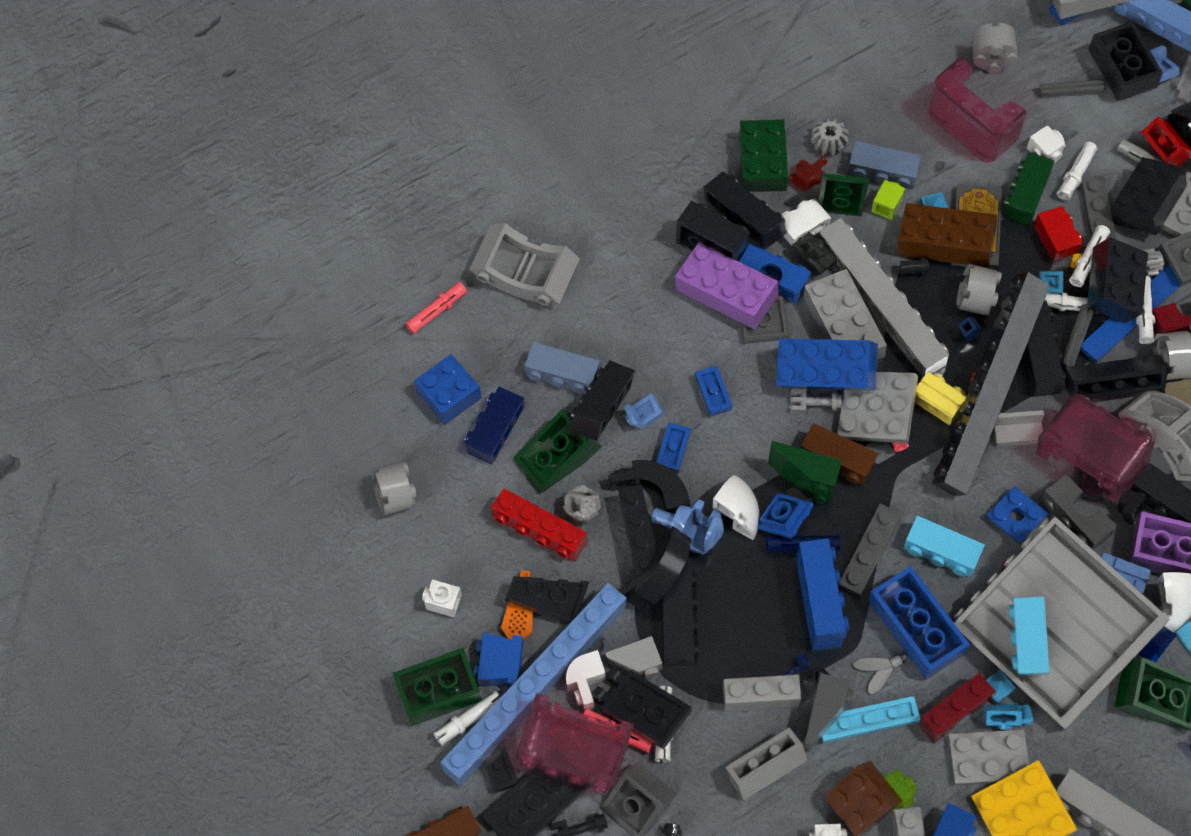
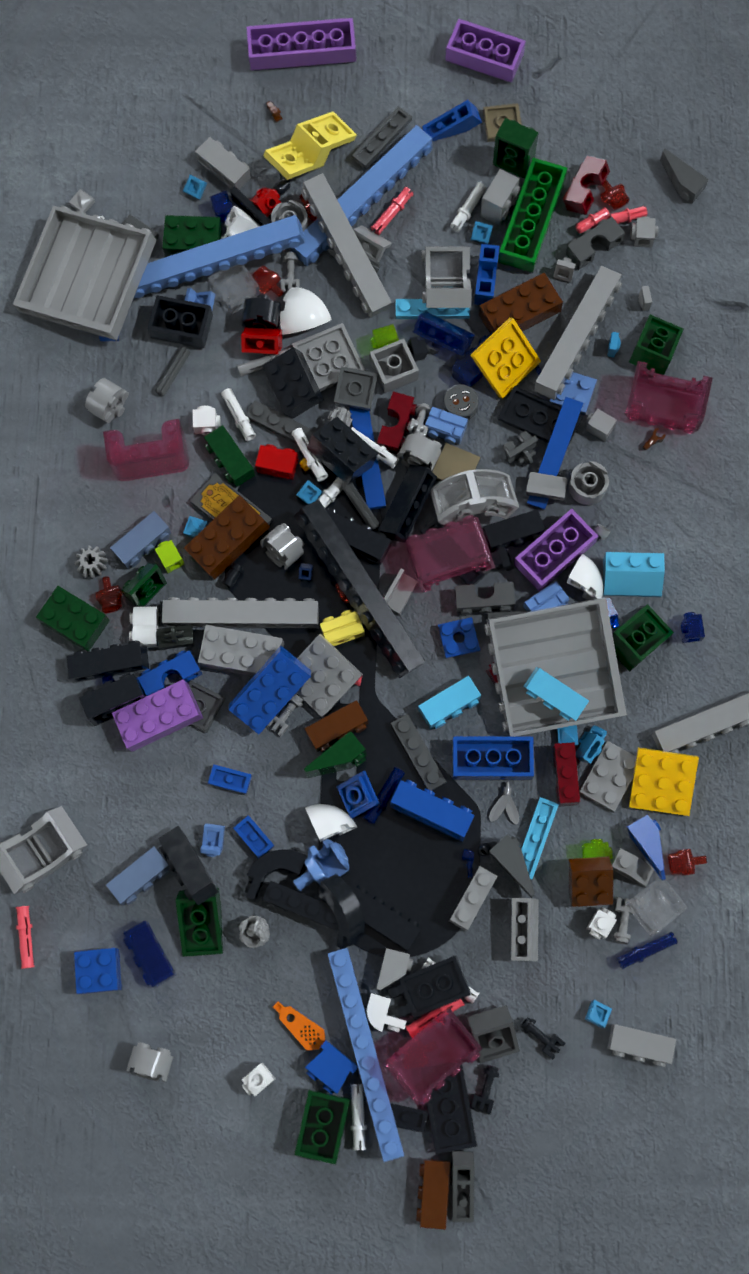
camera: 55 degrees left, 10 degrees up
red brick [491,488,587,562] -> none
black wing [504,576,590,625] -> none

